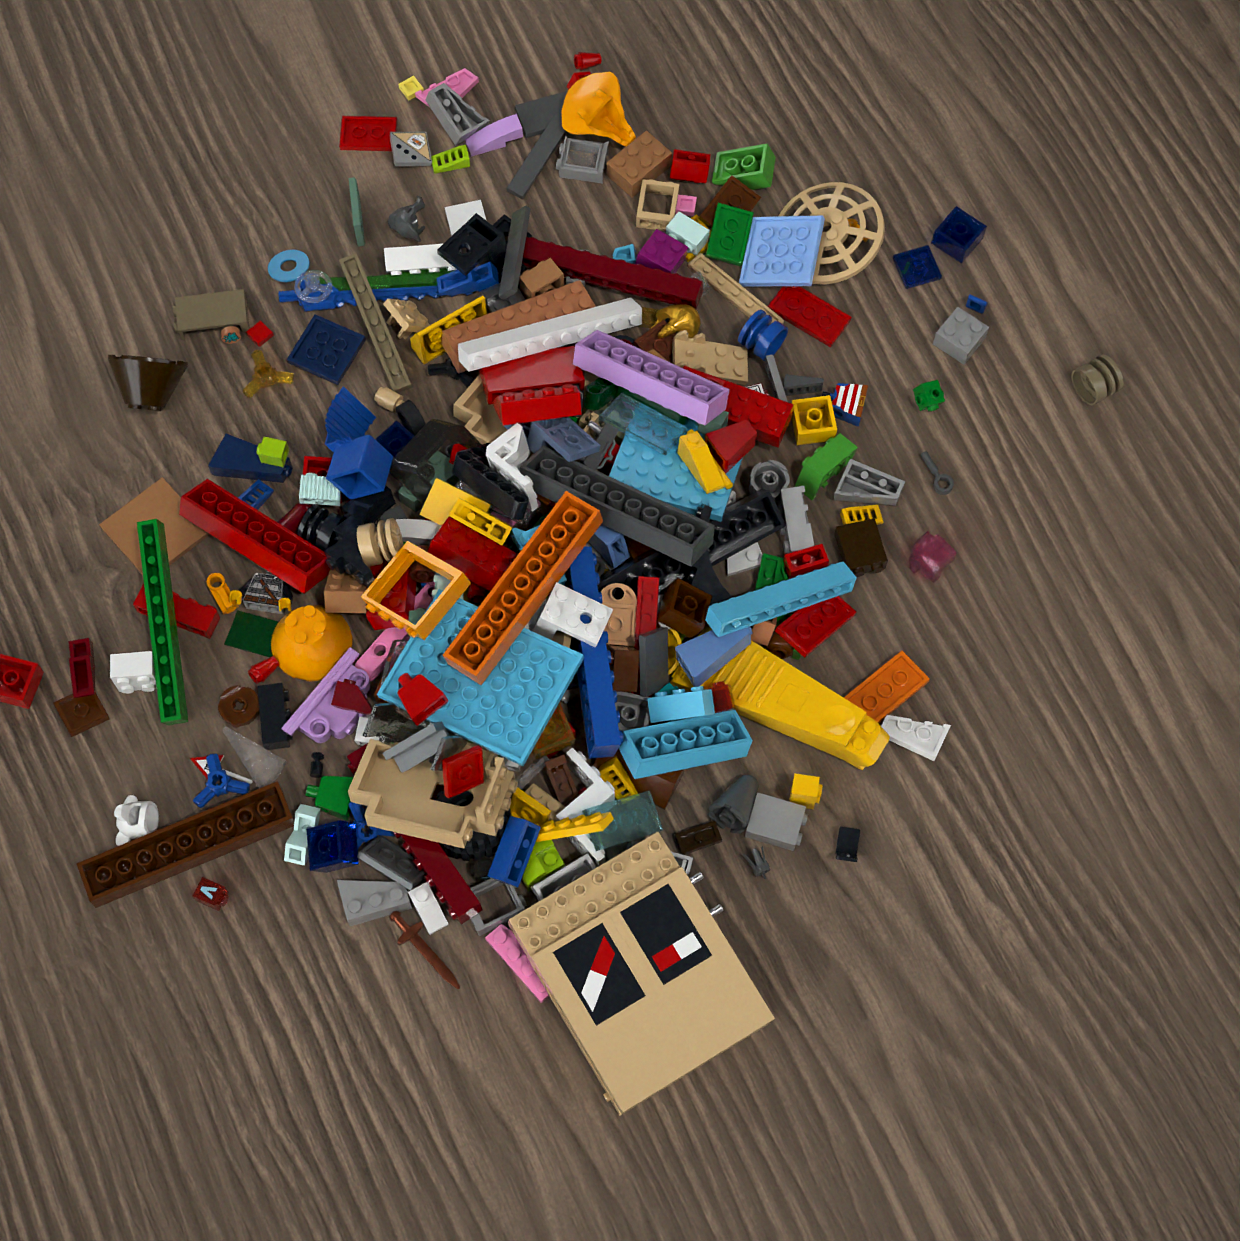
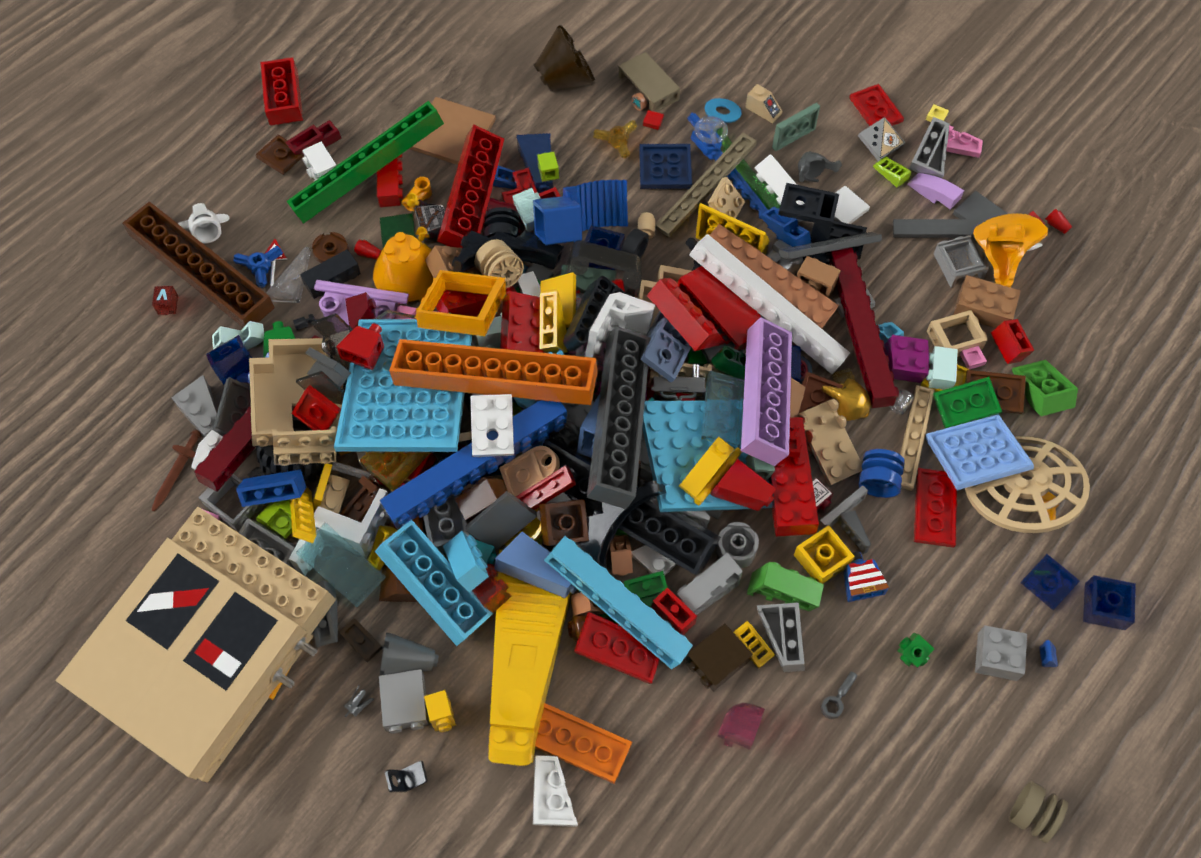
camera: 65 degrees right, 5 degrees down
none -> red tile [501,168,537,204]
none -> nougat slope [609,535,633,576]
none -> tan slope [746,84,782,123]

